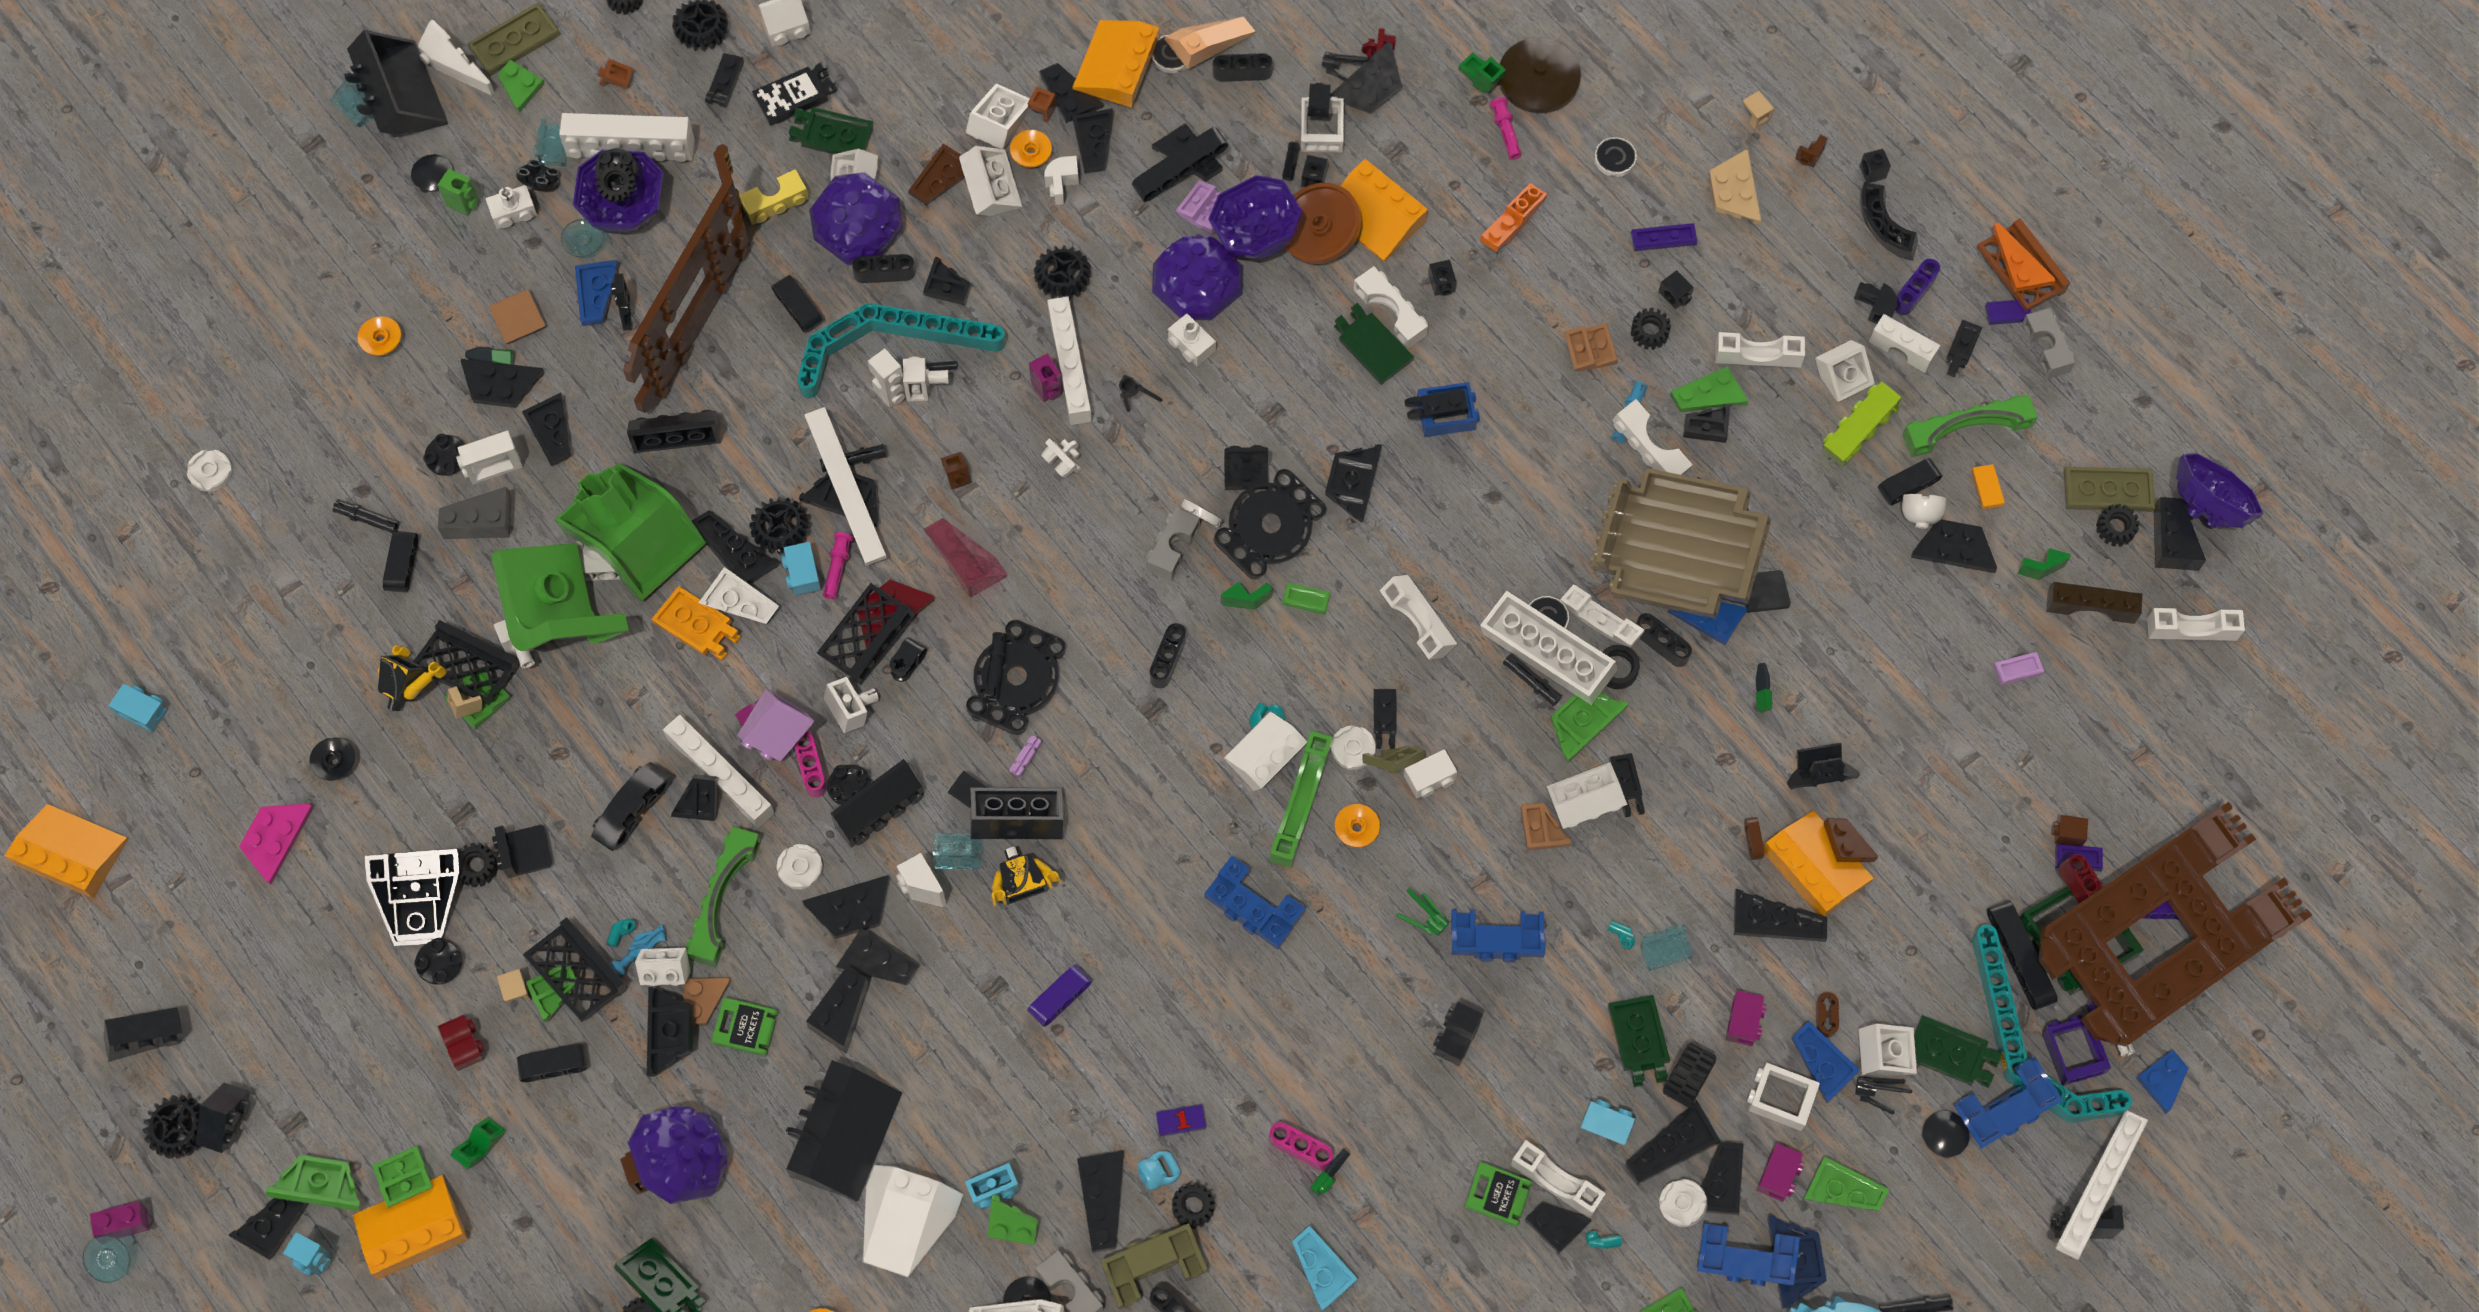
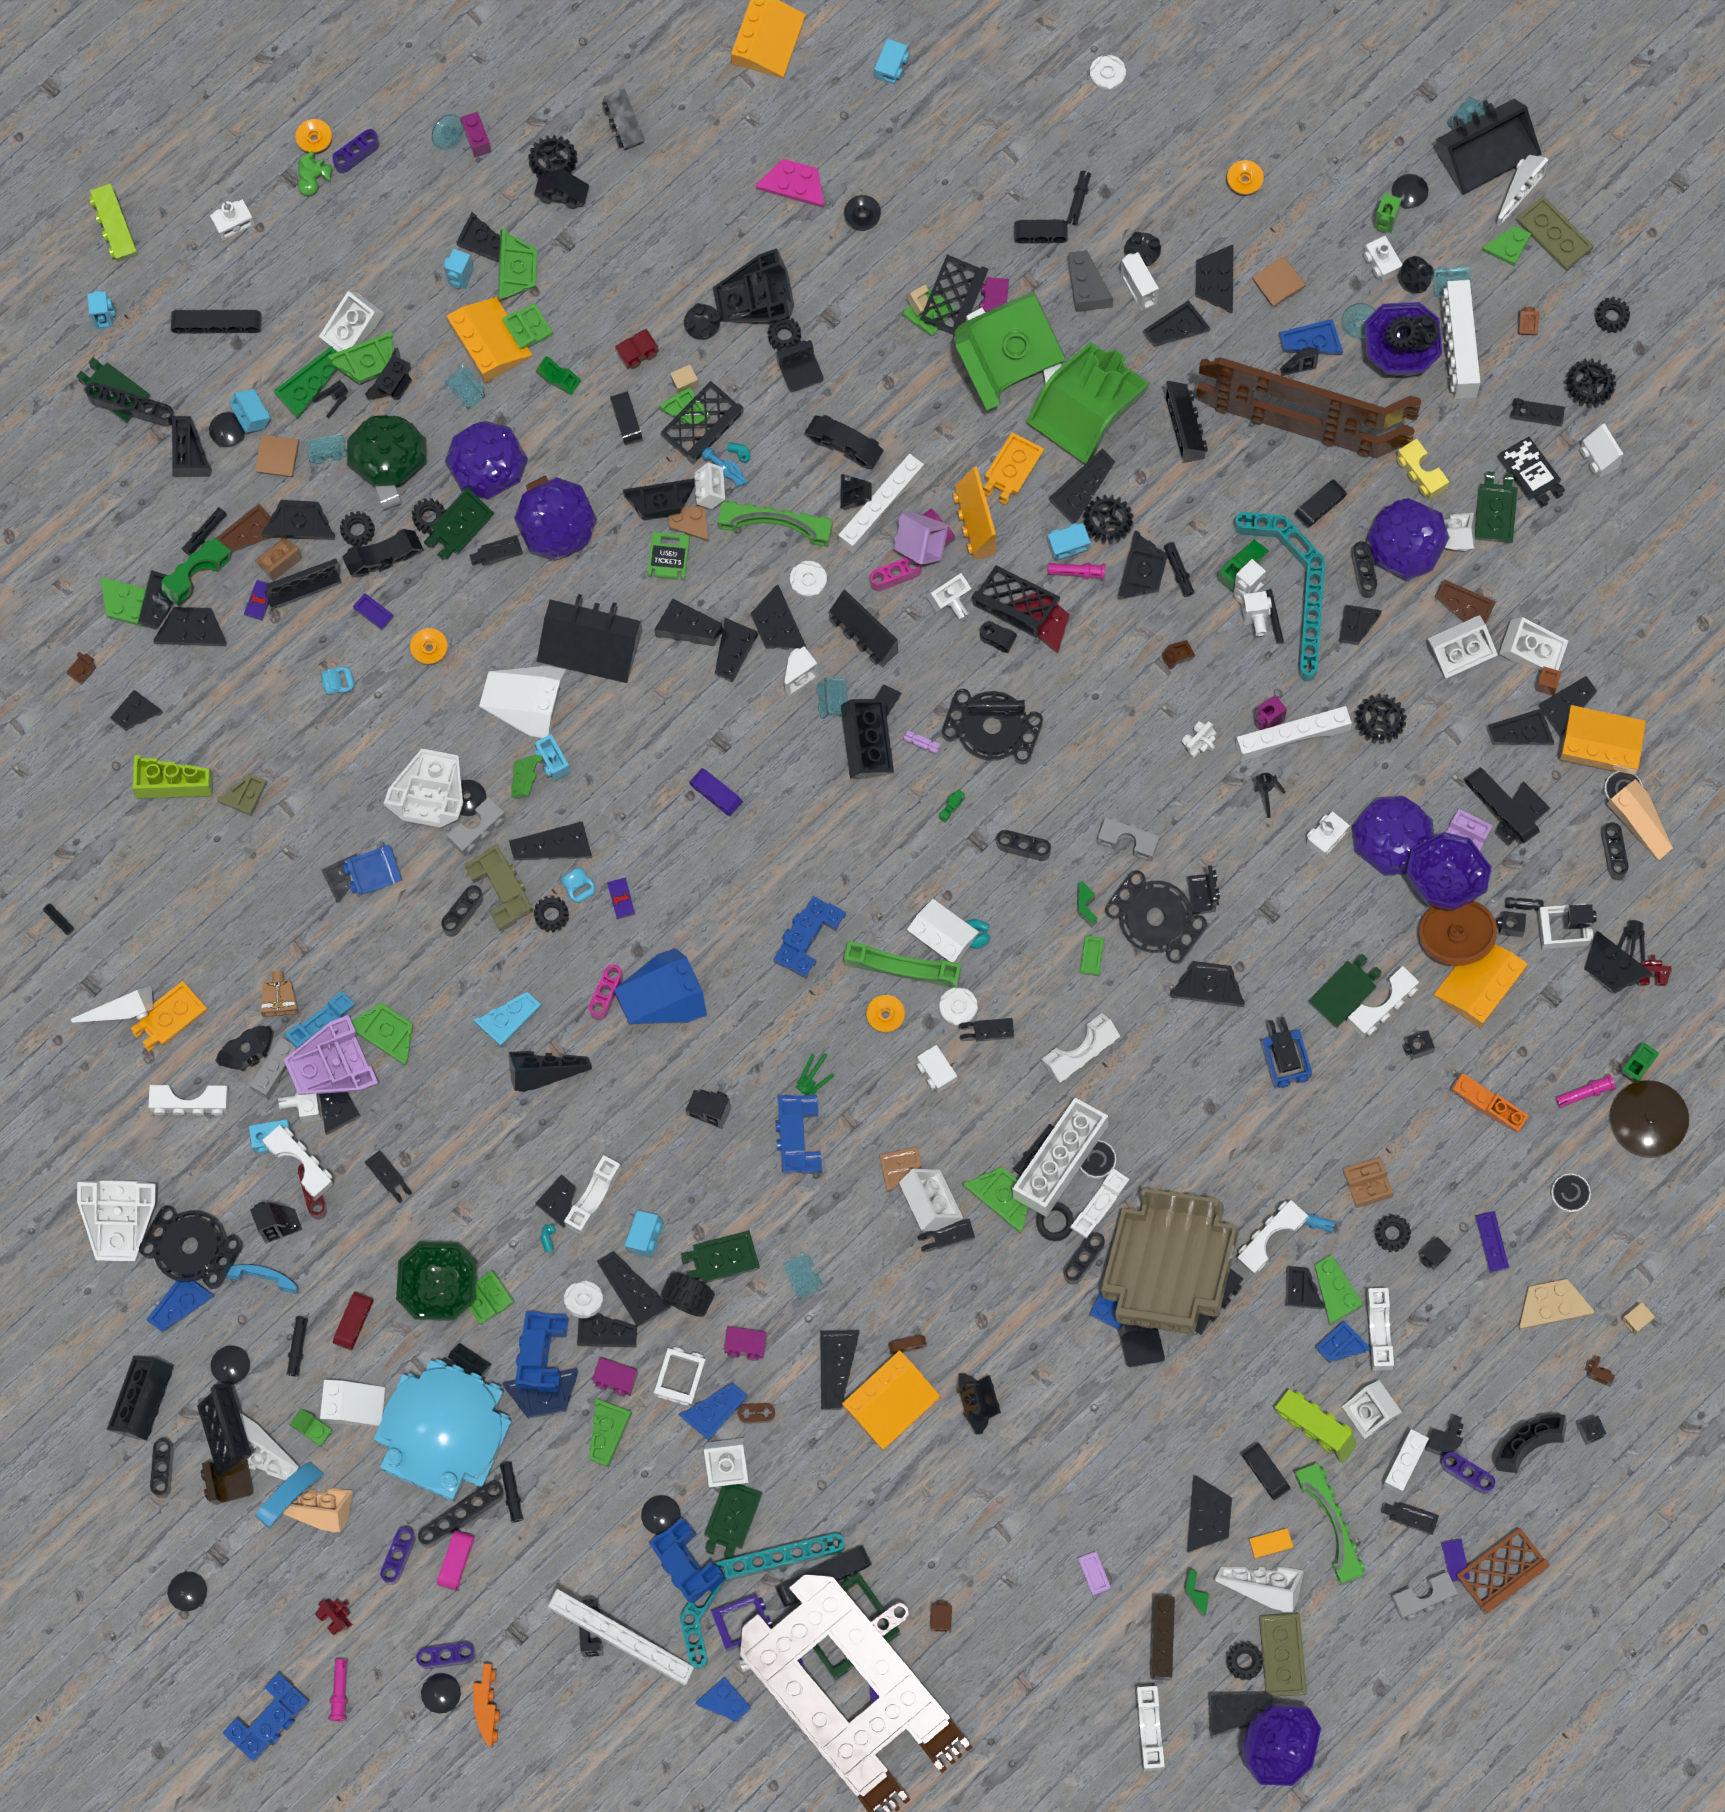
camera: 90 degrees right, 5 degrees up
torso [378,645,446,711] -> none
piece [465,347,513,364] -> none
white wing [698,567,779,624] -> none
white tile [804,407,887,566] -> none
black dish [827,765,871,805] -> none
clear pink wedge [924,518,1007,598] -> none
torso [991,847,1061,906] -> none
light orange dish [1010,130,1052,168] -> none
white brick [1044,156,1079,205] -> none
white tile [1181,499,1222,527] -> none
piece [1310,1149,1350,1197] -> none
olive wing [1362,746,1425,773] -> none
container [1463,1162,1532,1227] -> none
teal arm [1607,920,1635,949] -> none
piece [1756,663,1773,713] -> none
reddish brown wing [1823,818,1878,862] -> none
black plant [1855,1076,1913,1115] -> none
white cylinder [1902,494,1946,529] -> none
orange wing [1992,223,2055,292] -> none
dark purple tile [2055,844,2103,872] -> none
none -> clear light blue bracket [445,364,485,410]
none -> dark purple rock [445,421,528,500]
none -> black hinge [469,535,523,566]
none -> black wedge [509,1051,592,1092]
none -> blue wedge [613,948,707,1024]
none -> green plate [939,789,965,823]
none -> light orange slope [952,466,996,560]
none -> magenta brick [980,277,1009,312]
none -> white wedge [1215,1567,1304,1612]
none -> green slope [1218,539,1269,591]
none -> blue wing [1315,1321,1371,1363]

